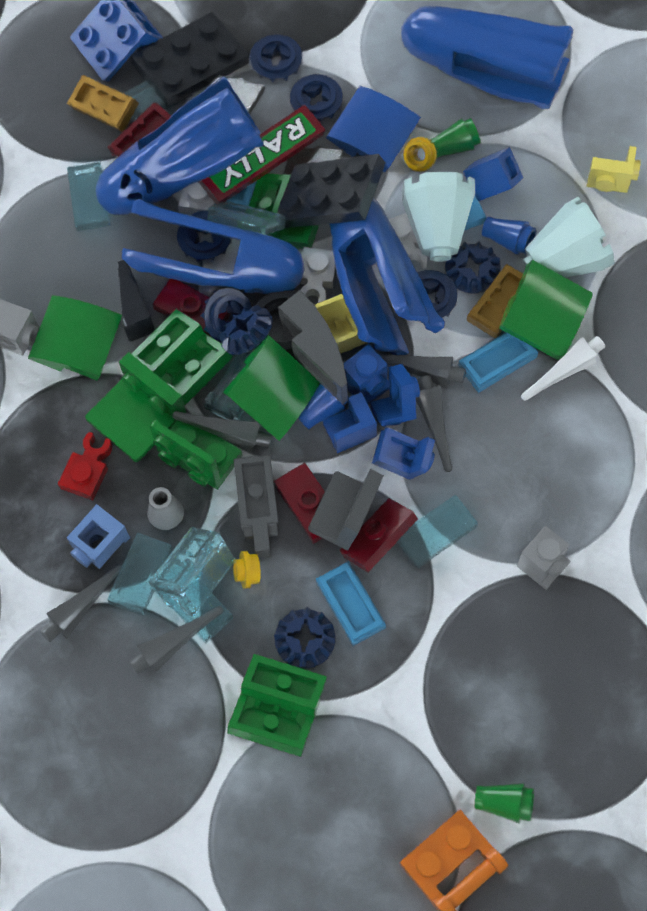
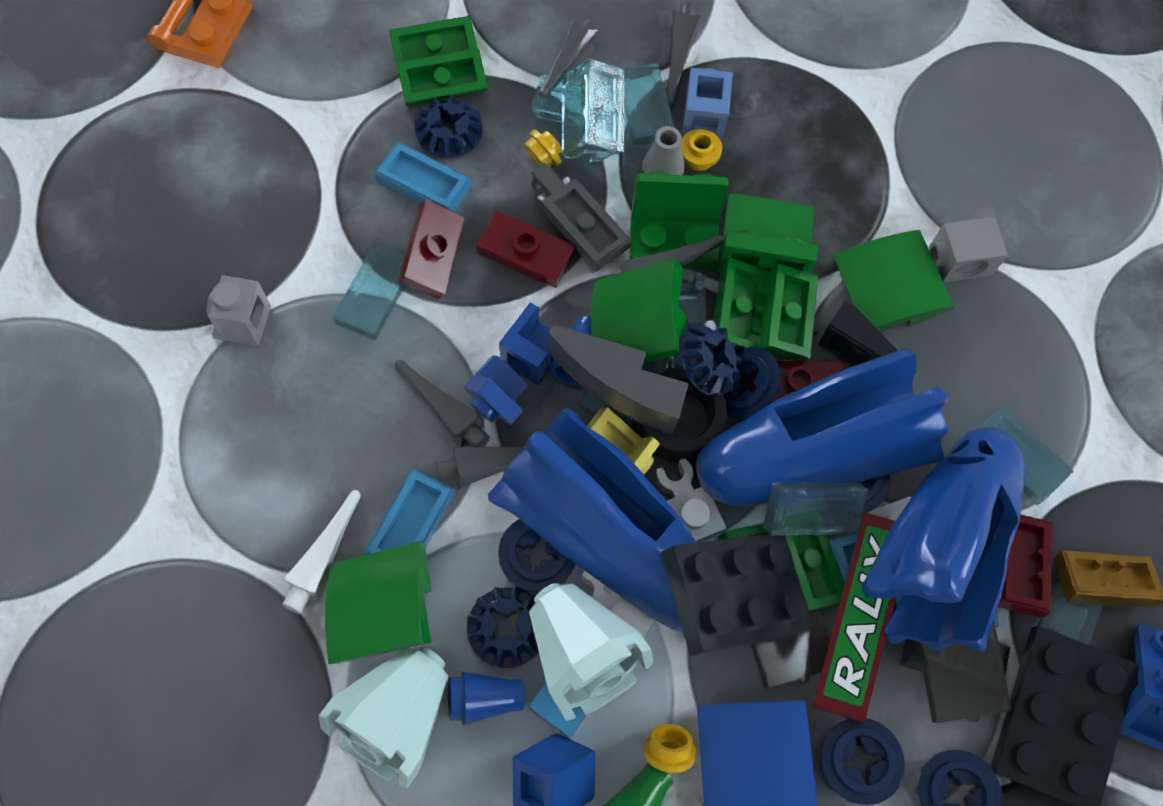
camera: 140 degrees right, 0 degrees up
red plate [58,432,113,501] -> none
dark grey panel [308,469,384,550] -> none
blue brick [343,344,389,405] -> none
blue bracket [372,427,435,480] -> none
pearl gold plate [467,264,523,339] -> none
green cone [474,783,534,824] -> none
none -> yellow plate [681,129,722,171]

